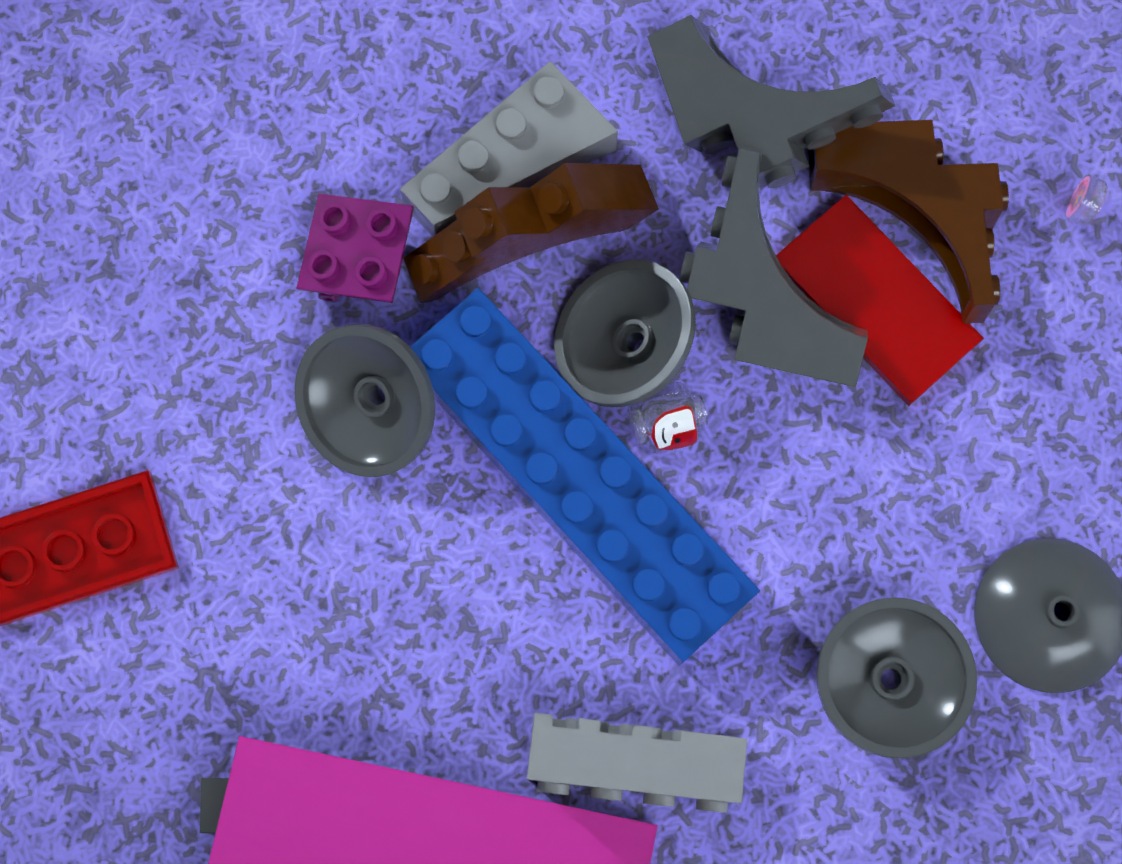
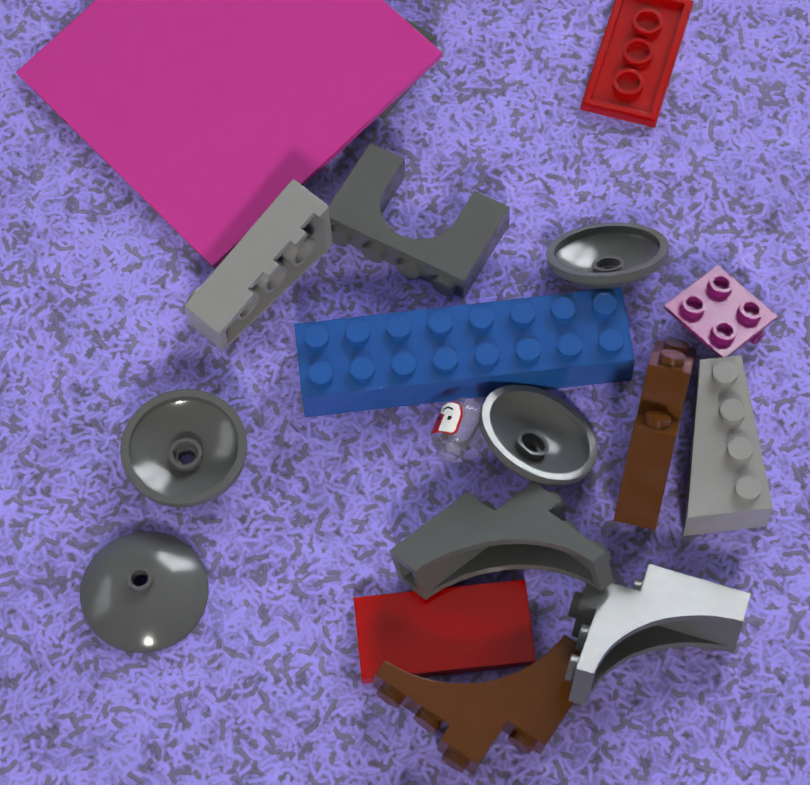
camera: 130 degrees right, 15 degrees down
none -> dark grey arch [329,143,510,298]

